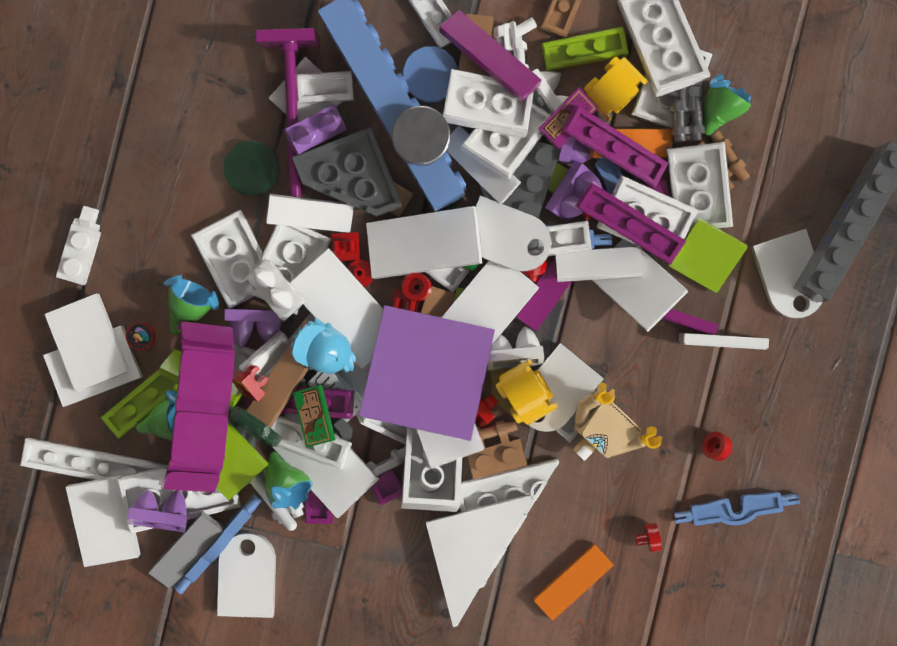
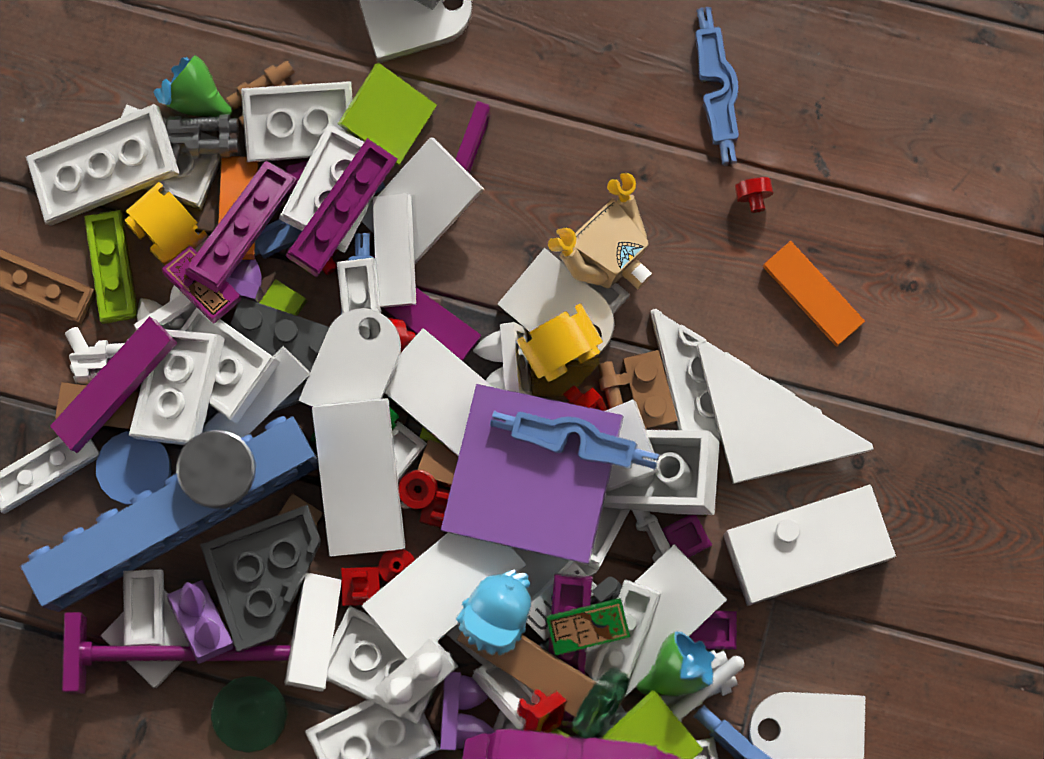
camera: 85 degrees left, 10 degrees down
medium lavender tile [545,161,602,223] -> none
white tile [679,333,769,350] -> none
red tile [702,432,732,461] -> none
none -> medium blue piece [490,411,659,470]
none -> white brick [723,484,896,606]

